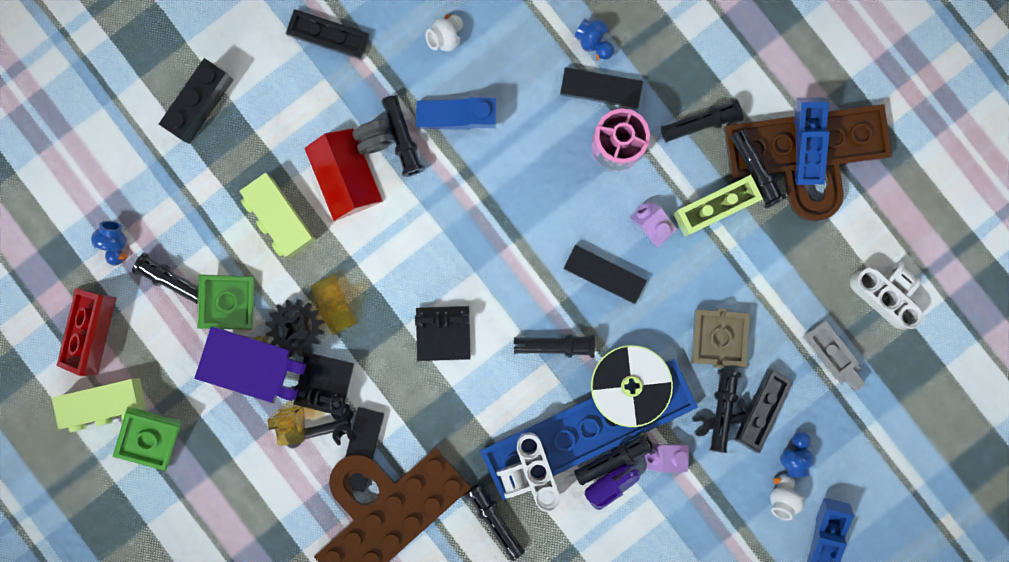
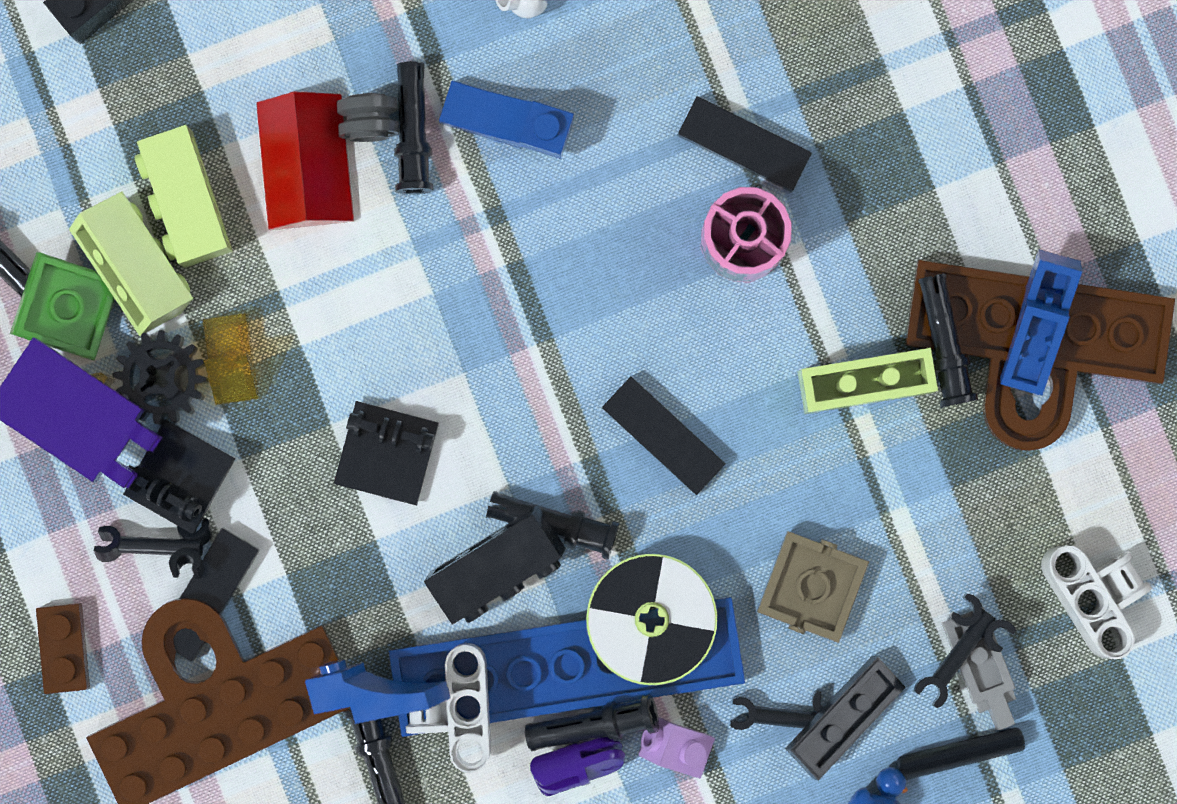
camera: 20 degrees right, 0 degrees up
clear yellow slope [267,406,305,446] -> none
blue animal [574,18,614,60] -> none
lavender bracket [630,201,678,247] -> none
black pin [660,98,743,143] -> none
black pin [709,369,742,453] -> none
none -> reddish brown plate [36,603,90,694]
none -> yellowish green brick [69,191,193,336]
none -> blue slope [305,659,451,724]
none -> black brick [423,505,566,625]
none -> black axle [897,728,1025,780]
none -> black bar [914,593,1017,708]

